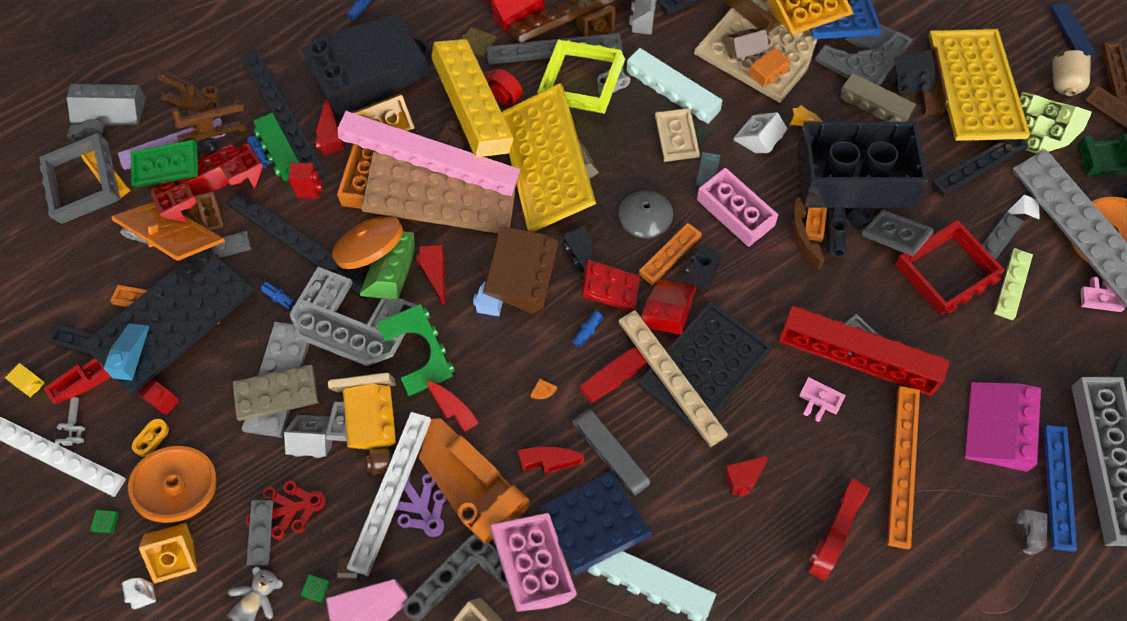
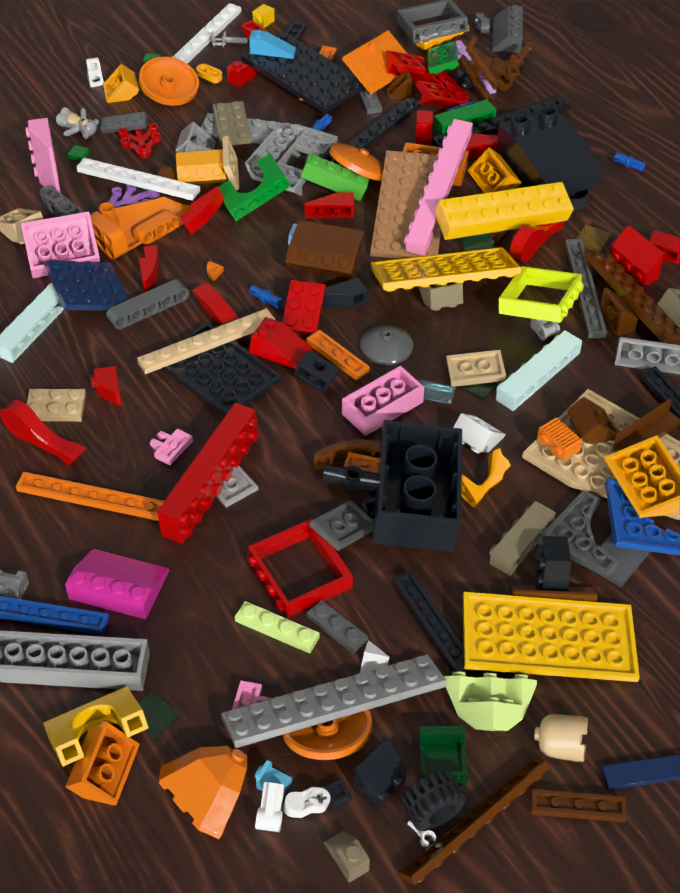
camera: 90 degrees right, 15 degrees down
none -> tan plate [27,389,86,421]

